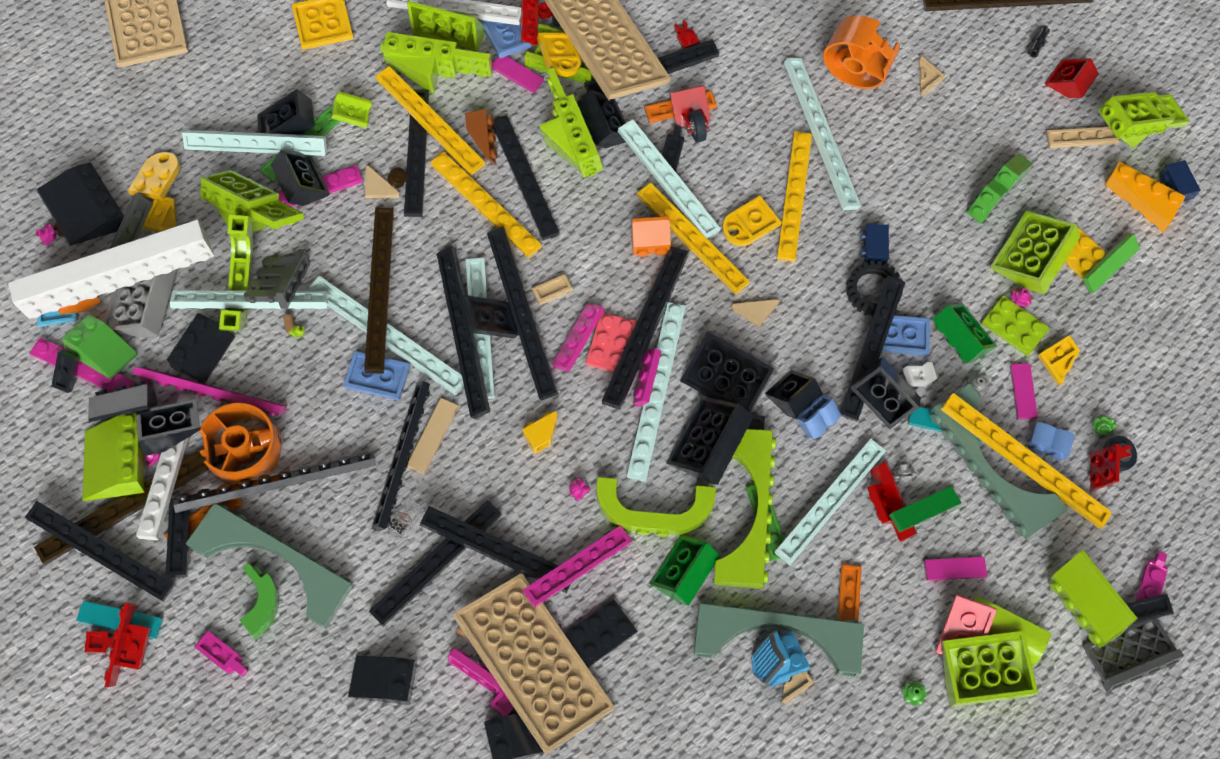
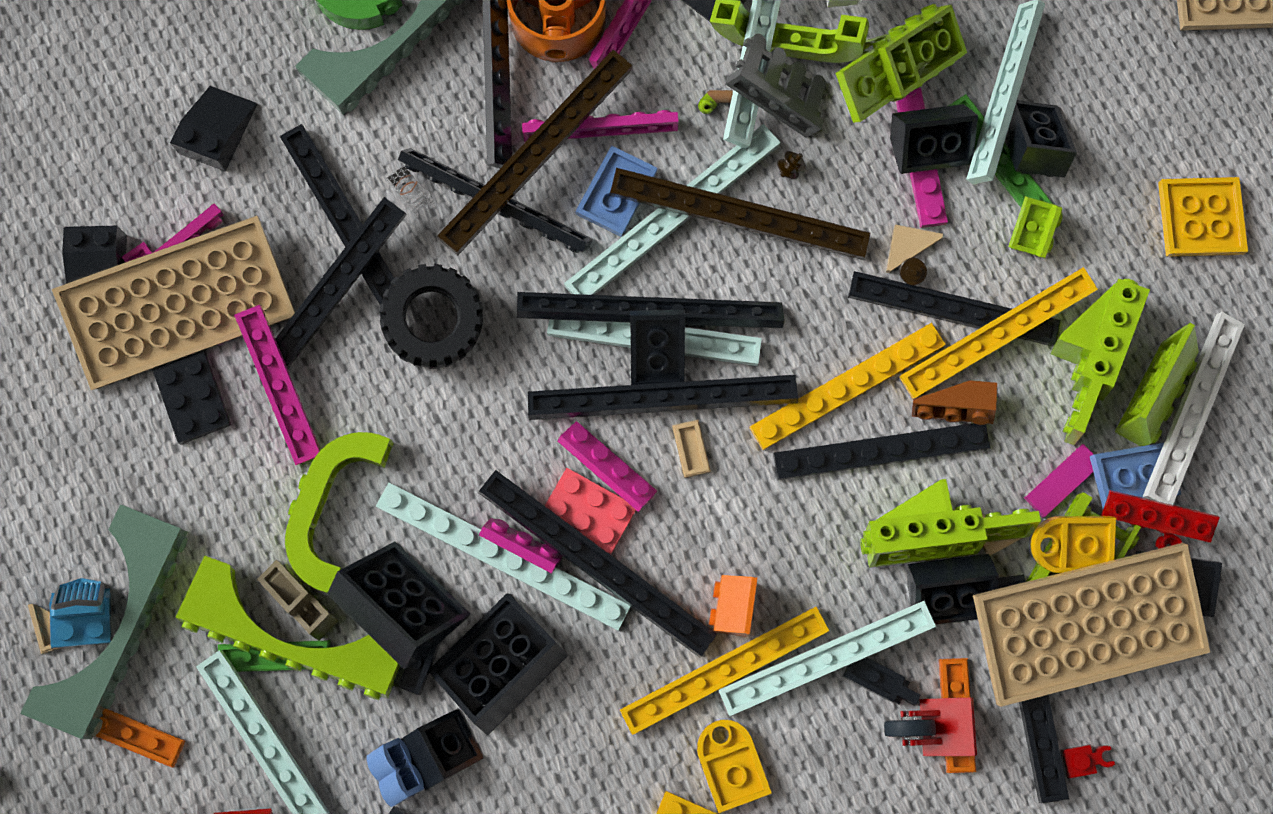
camera: 105 degrees right, 10 degrees up
tan tile [407,398,459,474] -> none
yellow slope [522,411,558,454] -> none
dark pink plant [569,477,590,501] -> none
green slope [649,535,720,606] -> none
tan tile [731,299,780,328] -> none
none -> dark tan slope [257,559,339,641]
none -> black tyre [379,264,483,369]
none -> dark brown plate [437,50,633,256]
none -> dark pink plate [522,110,679,142]
none -> dark brown wheel [777,151,806,179]

